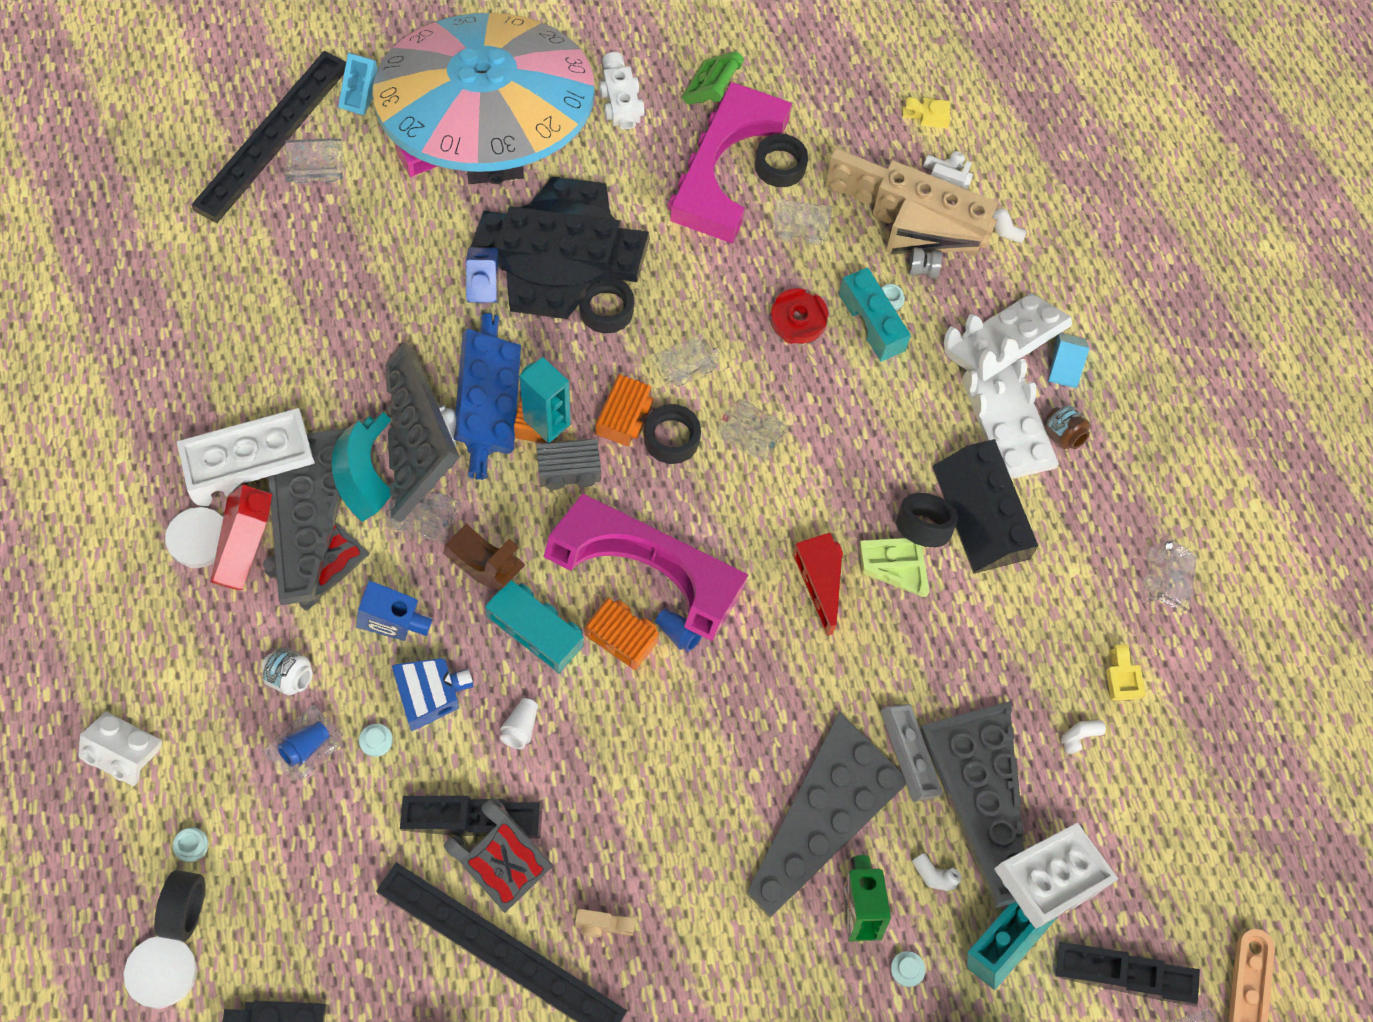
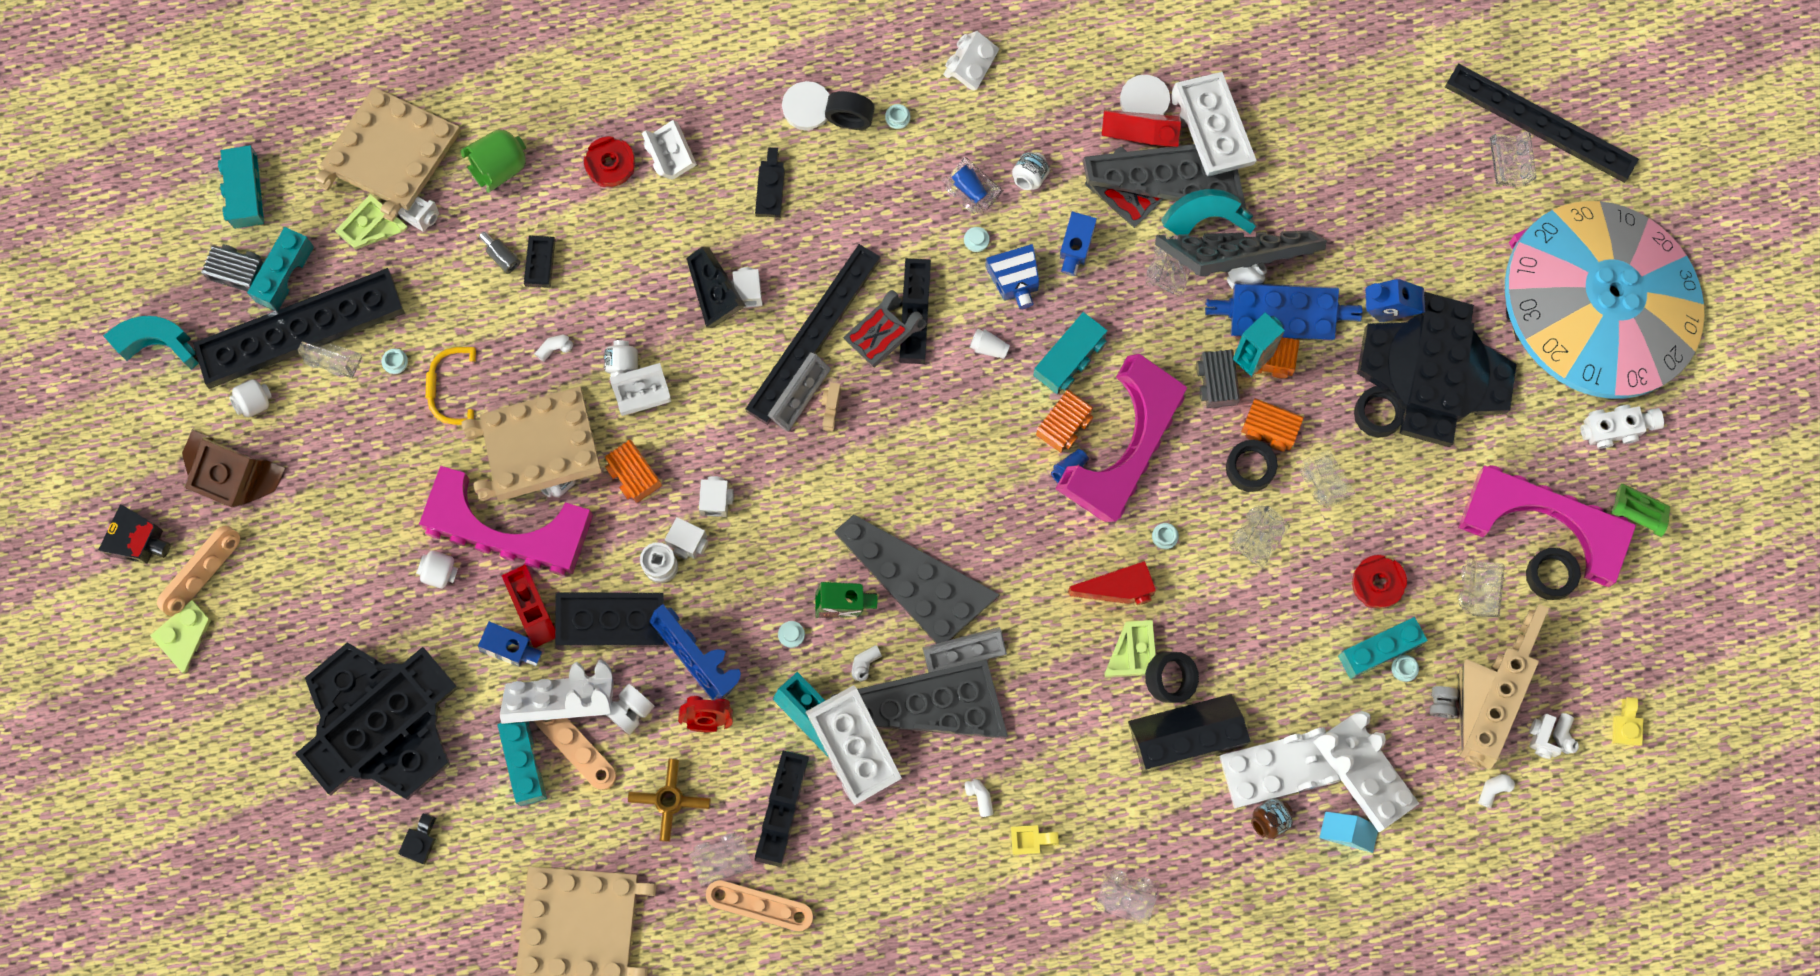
camera: 100 degrees right, 10 degrees up
medium azure slope [338,53,378,115] -> none
reddish brown arch [443,523,525,590] -> none
none -> light grey tile [768,352,831,432]
none -> light aqua plate [1152,523,1179,550]

